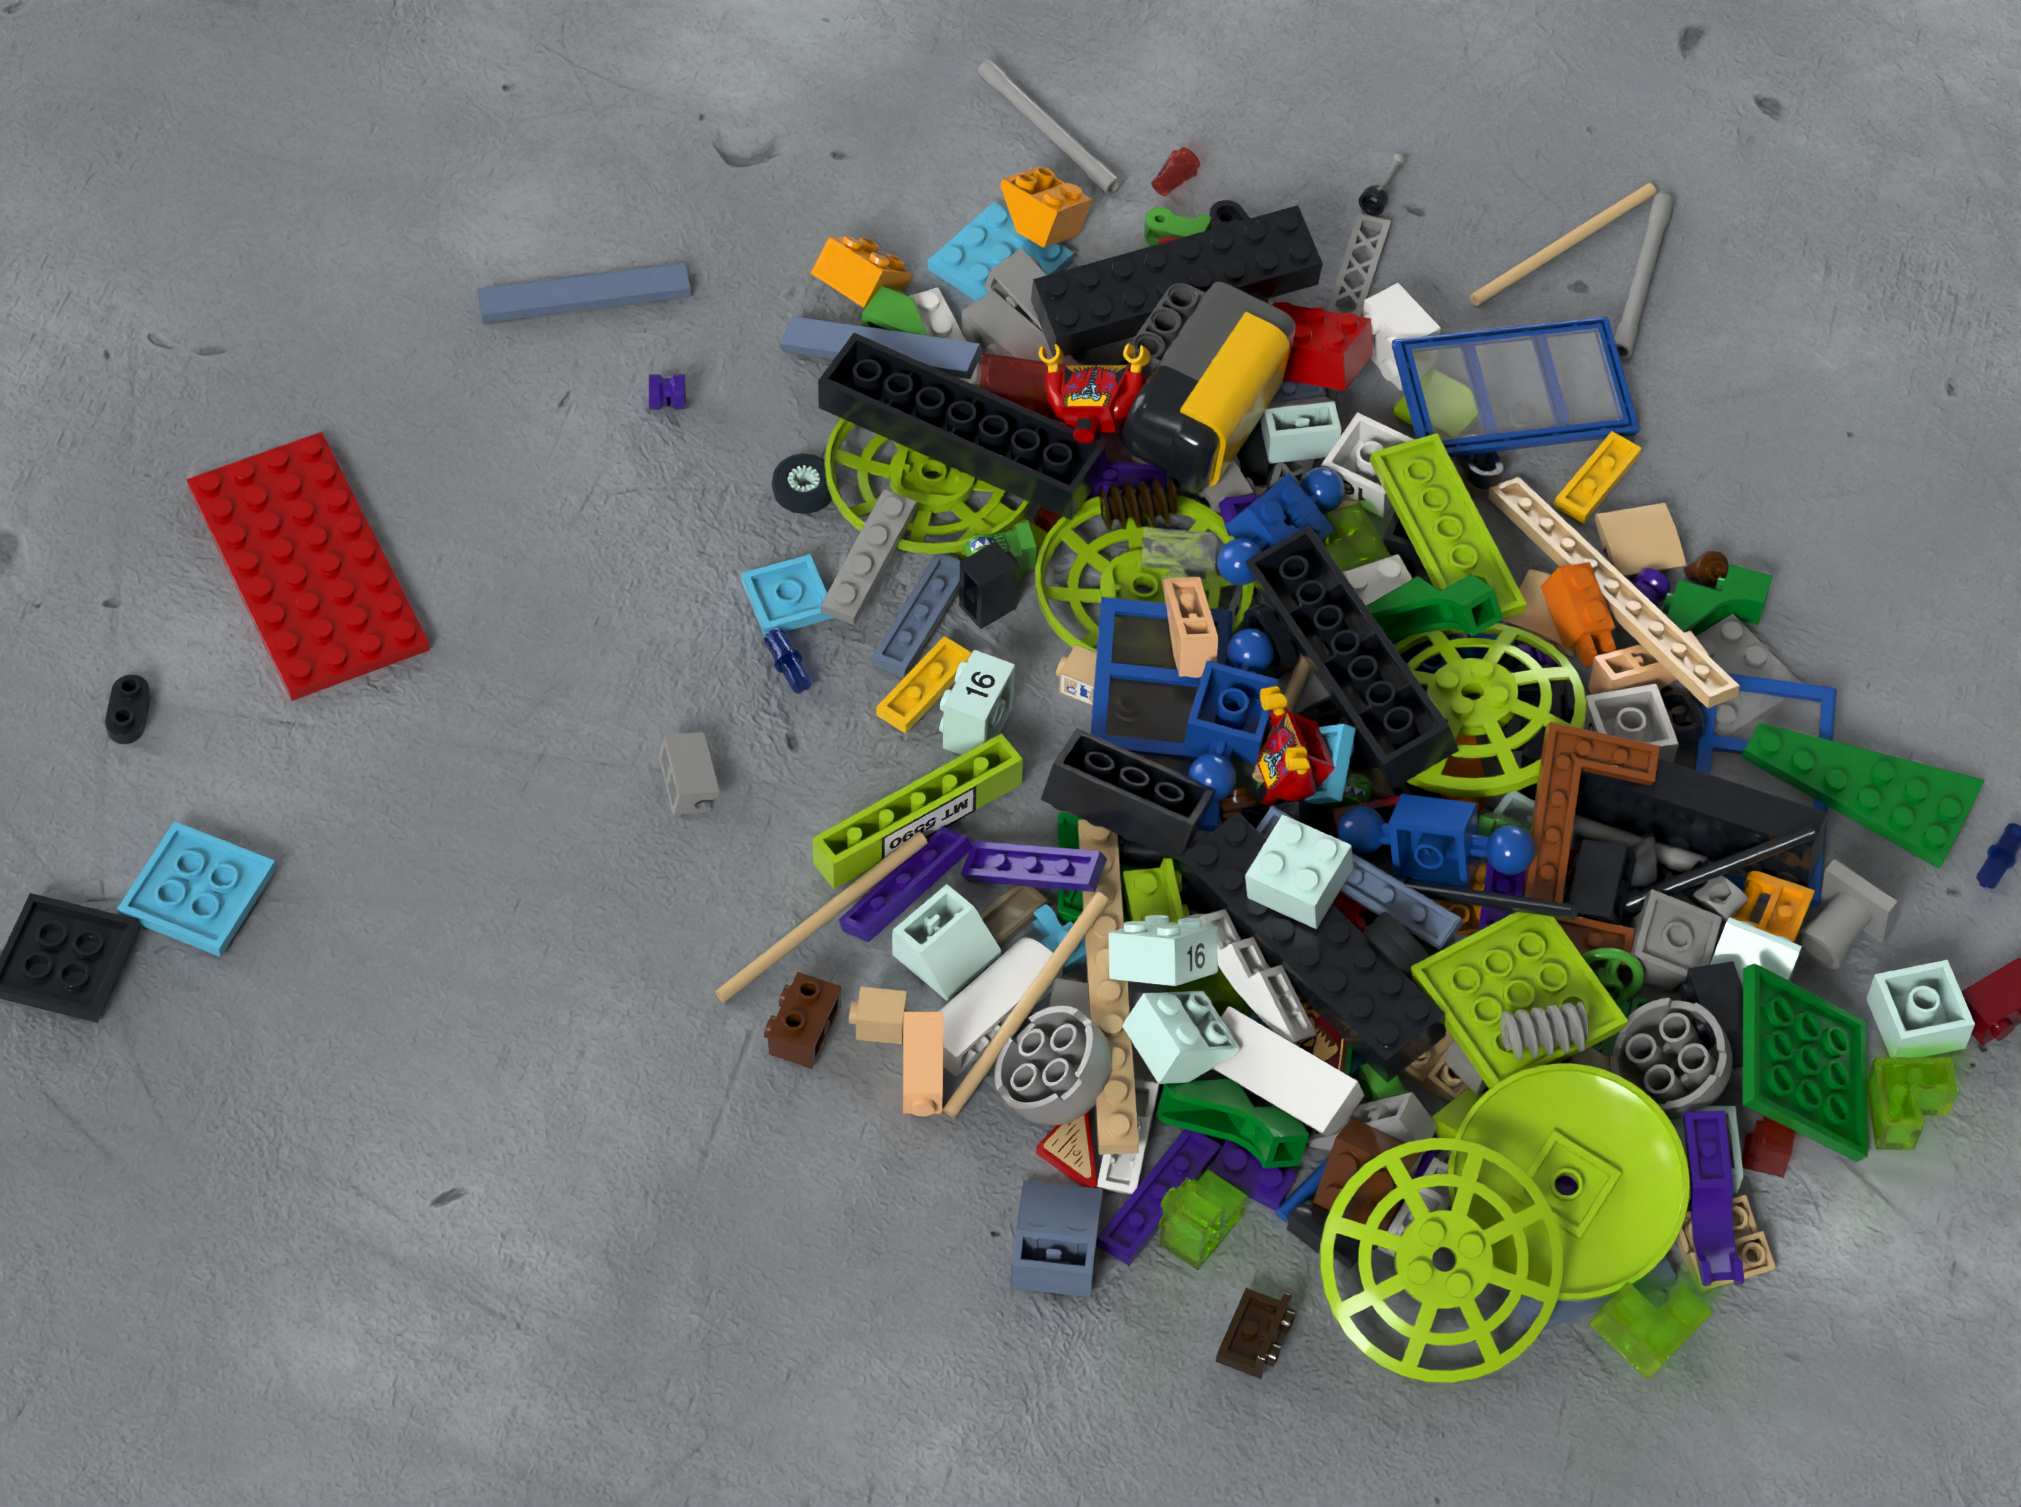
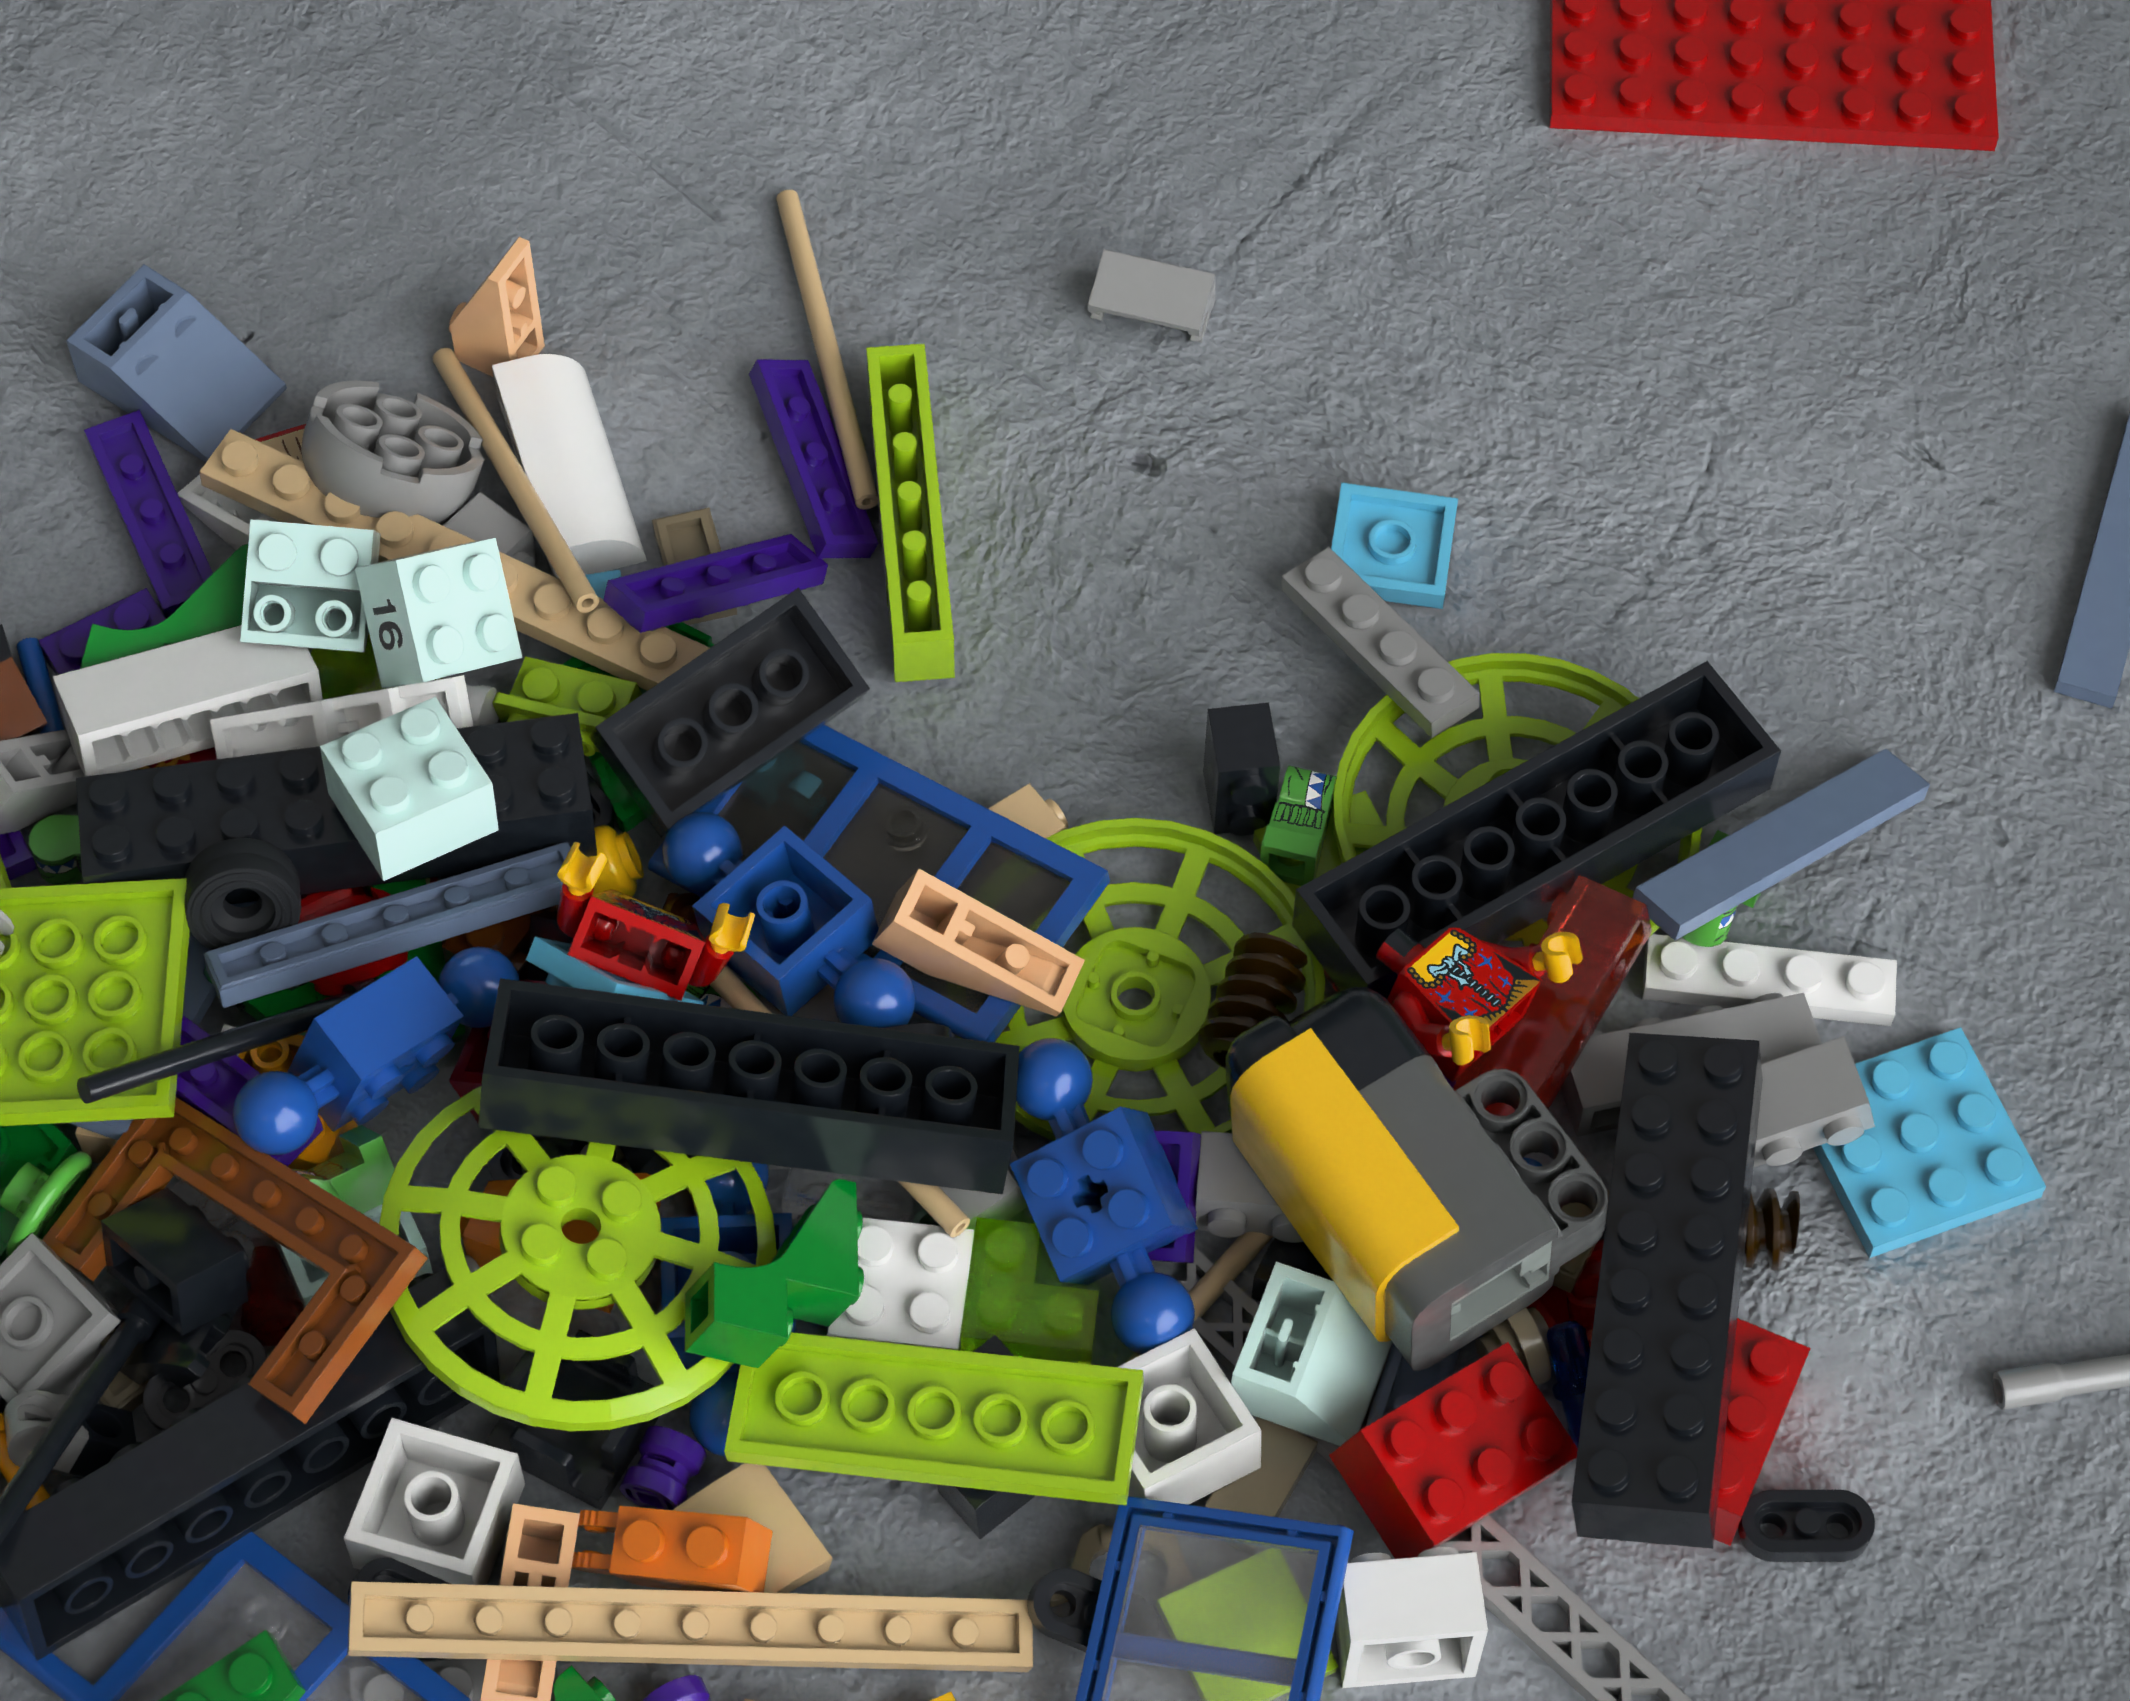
camera: 120 degrees right, 5 degrees up
dark purple wheel [649,374,686,410] -> none
clear blue axle [763,628,812,694] -> none
reddish brown brick [764,972,841,1069] -> none
black bush [772,453,832,514] -> none
light orange slope [811,235,914,308] -> none
tan brick [849,986,907,1044] -> none
bright green slope [862,285,927,336] -> none
sand blue plate [872,554,960,678] -> none
yellow plate [876,636,972,734] -> none
light aqua slope [892,884,1001,1001] -> none
light aqua brick [939,650,1015,755] -> none
light orange slope [1000,167,1093,248] -> none
clear plate [1141,528,1217,592] -> none
bright green leg [1144,207,1212,246] -> none
clear red cone [1151,147,1200,196] -> none
clear neon green brick [1158,1170,1247,1270] -> none

